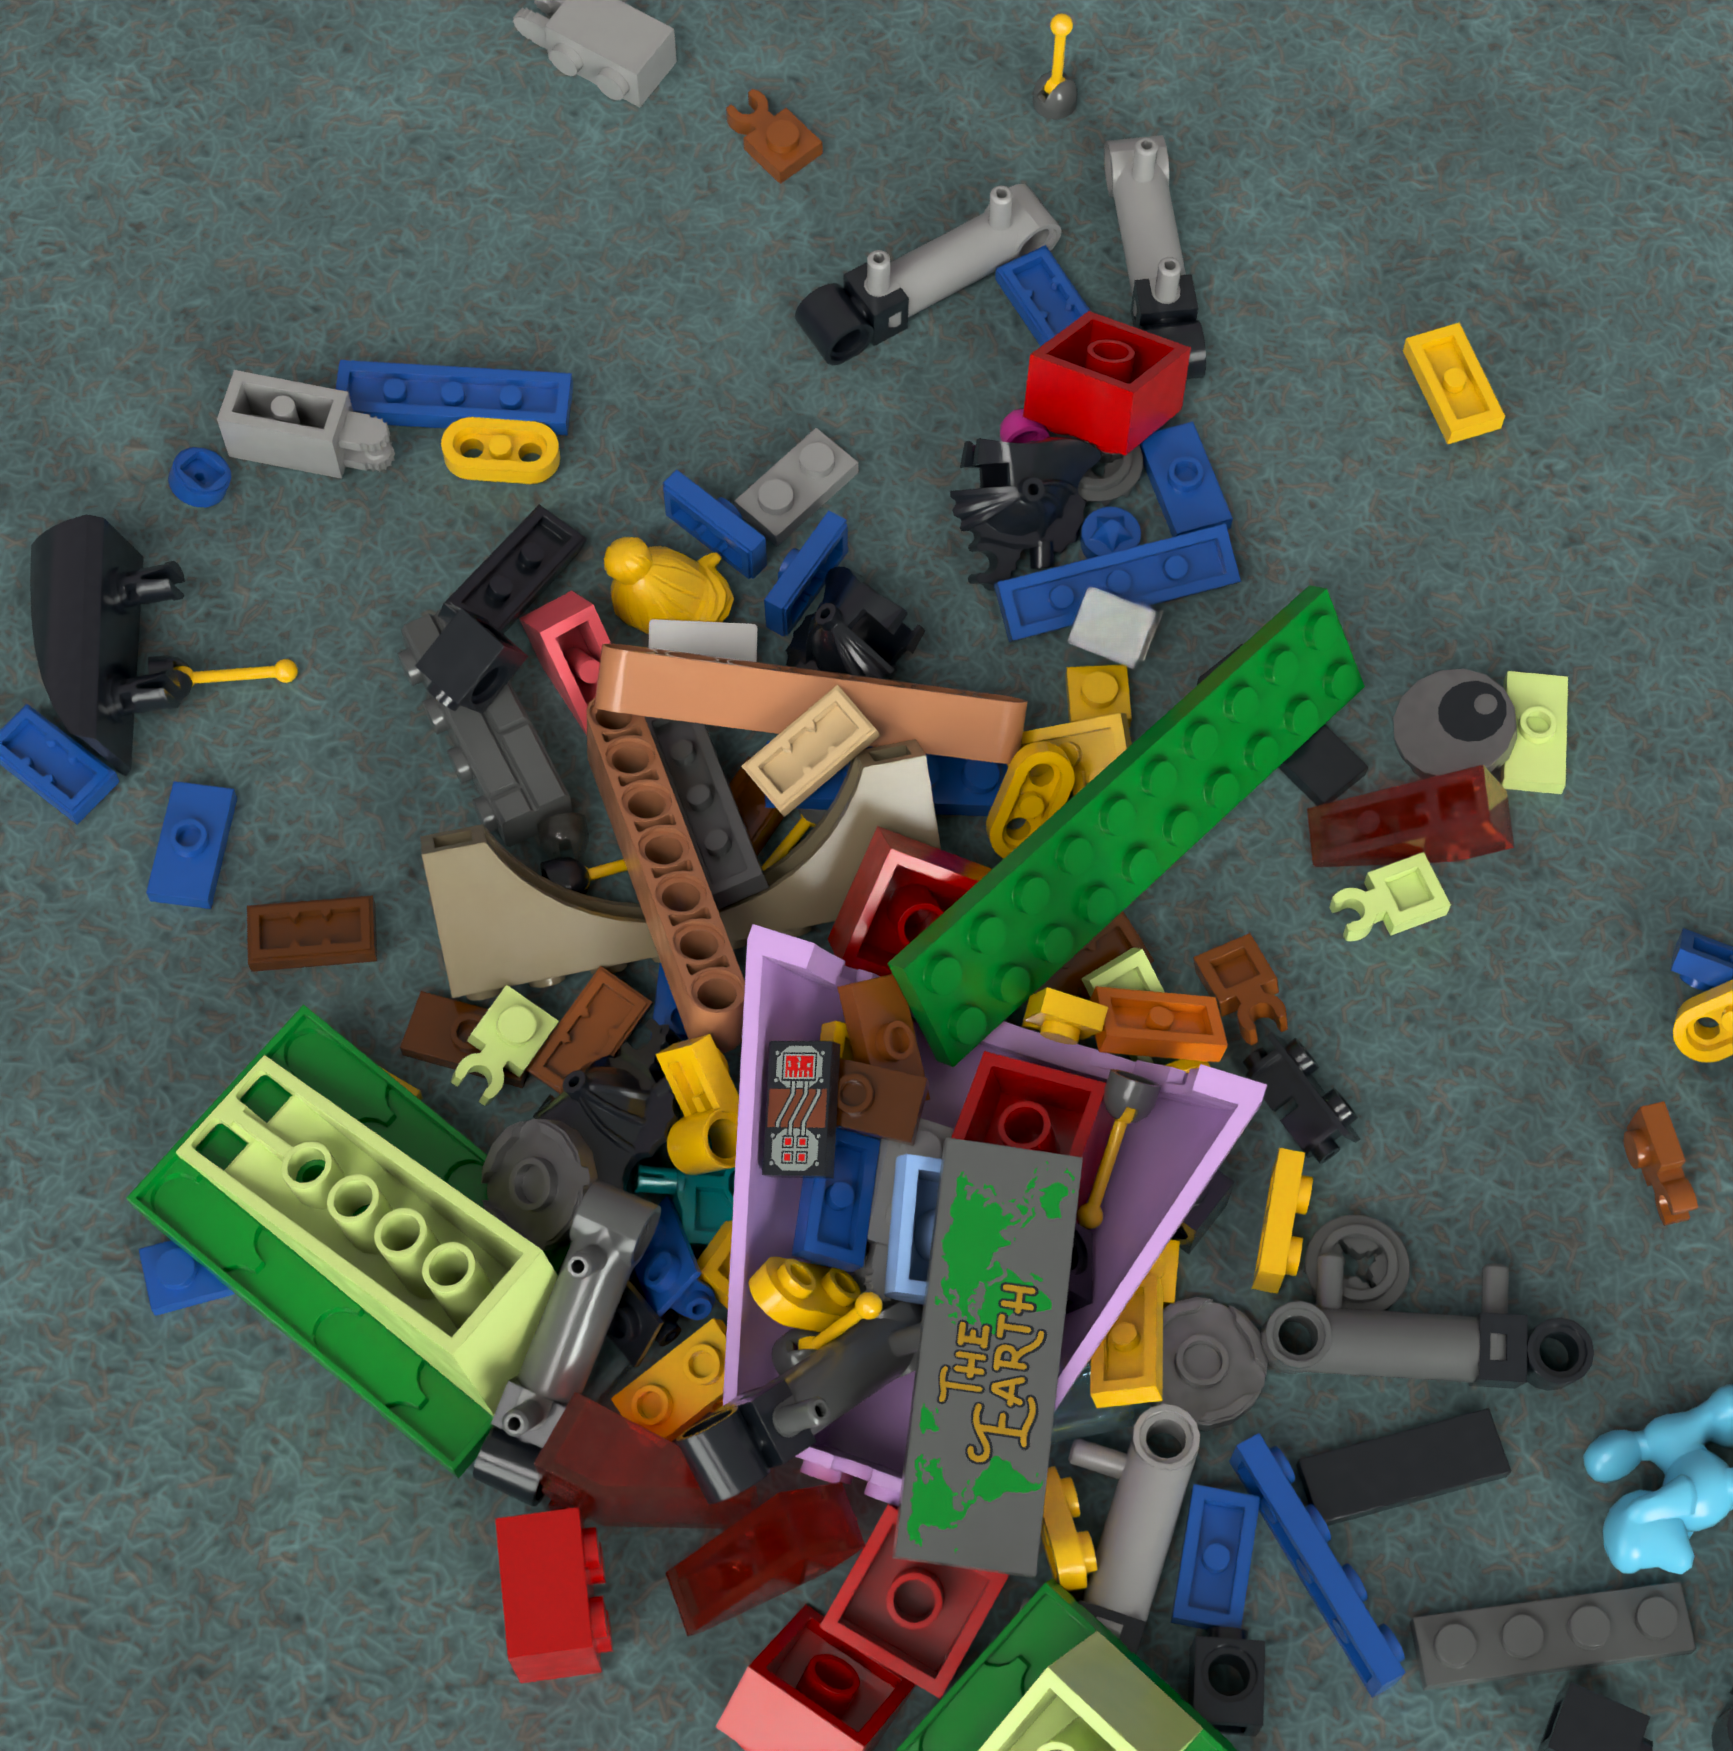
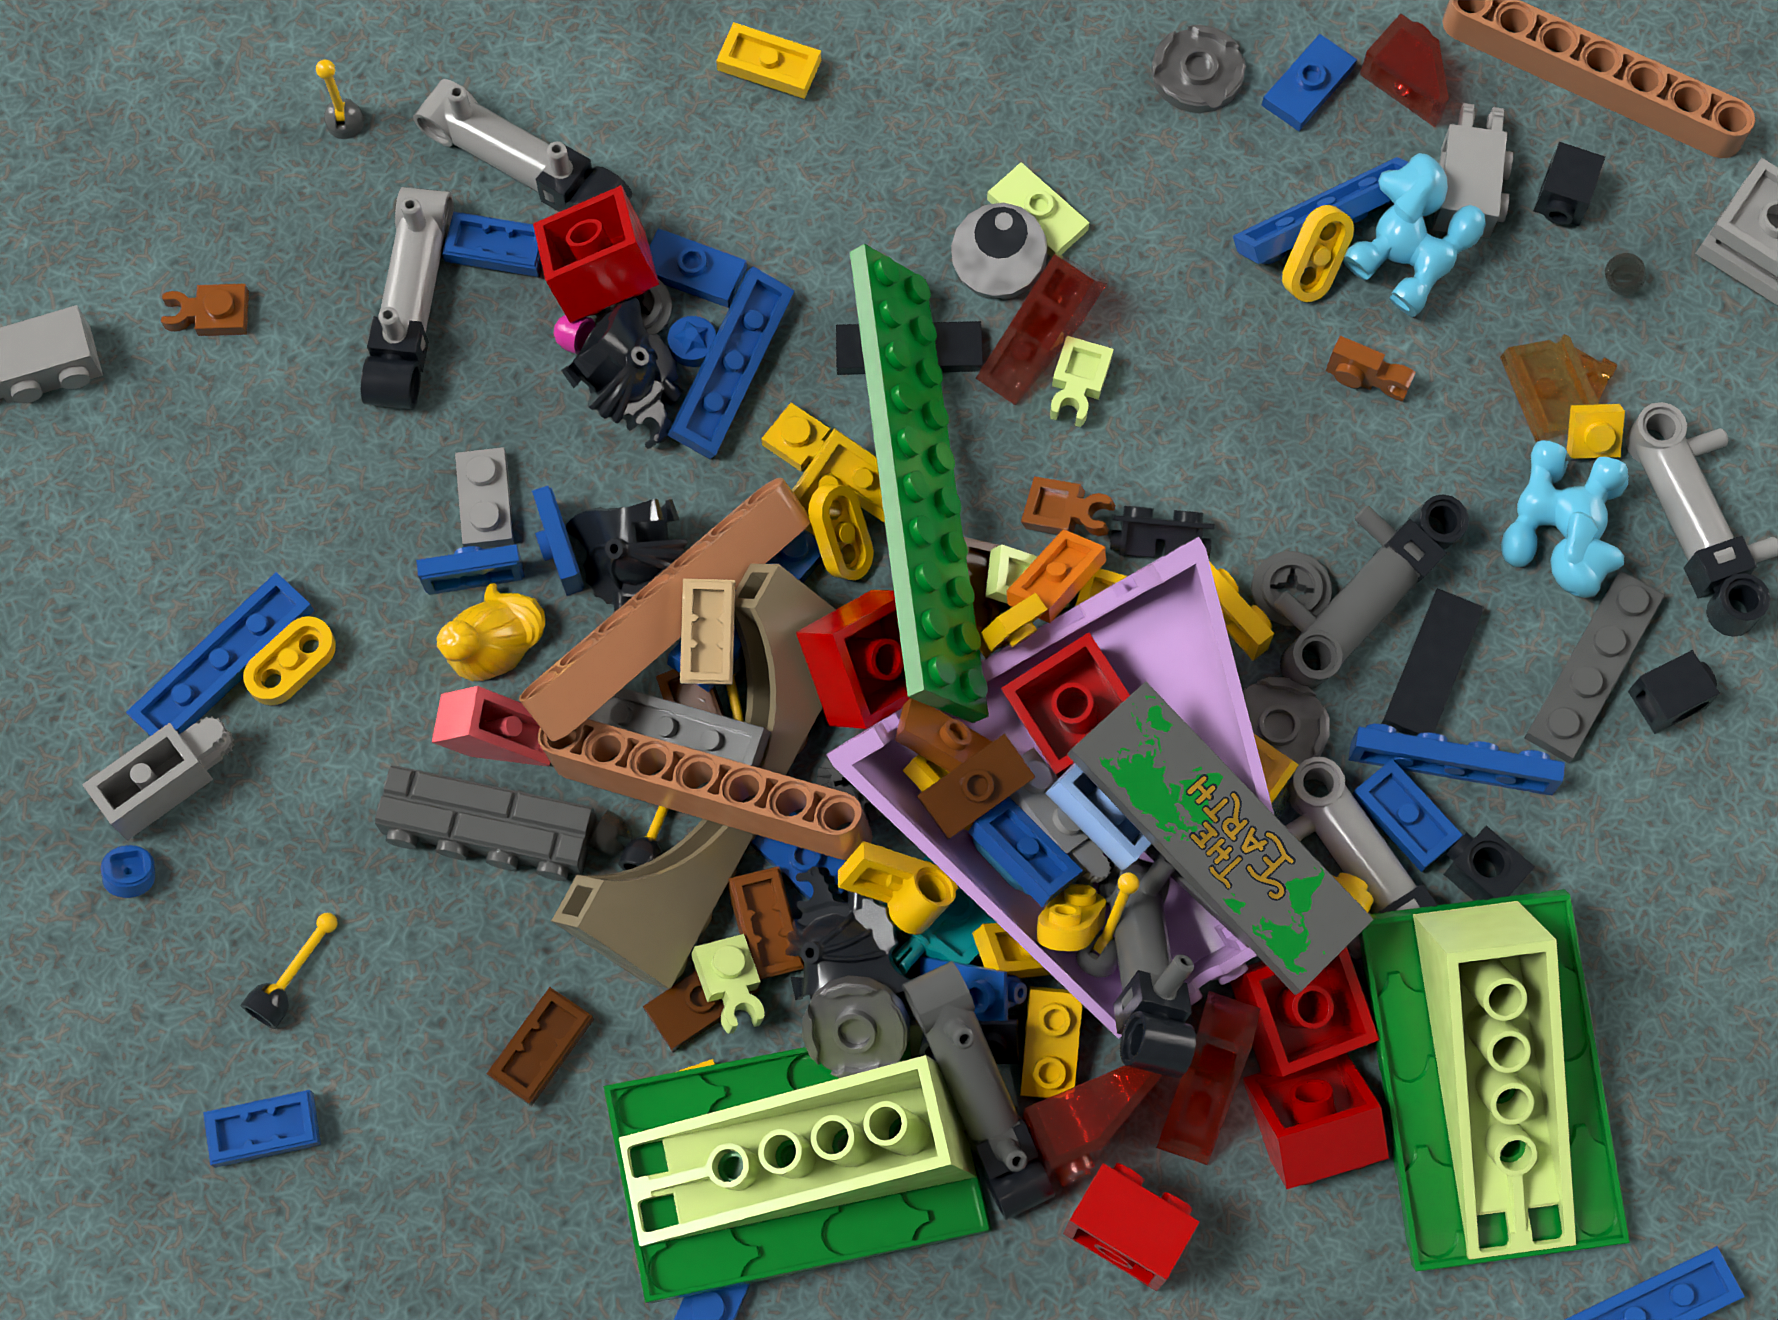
camera: 50 degrees left, 5 degrees up
black piece [30,514,185,776] -> none
blue plate [146,781,237,909] -> none
black brick [415,608,528,714] -> none
black tile [438,504,587,634] -> none
white sticker [649,619,758,662] -> none
tile [762,1041,841,1179] -> none
clear smoke panel [1066,587,1164,669] -> none
hinge [1077,1069,1161,1229] -> none

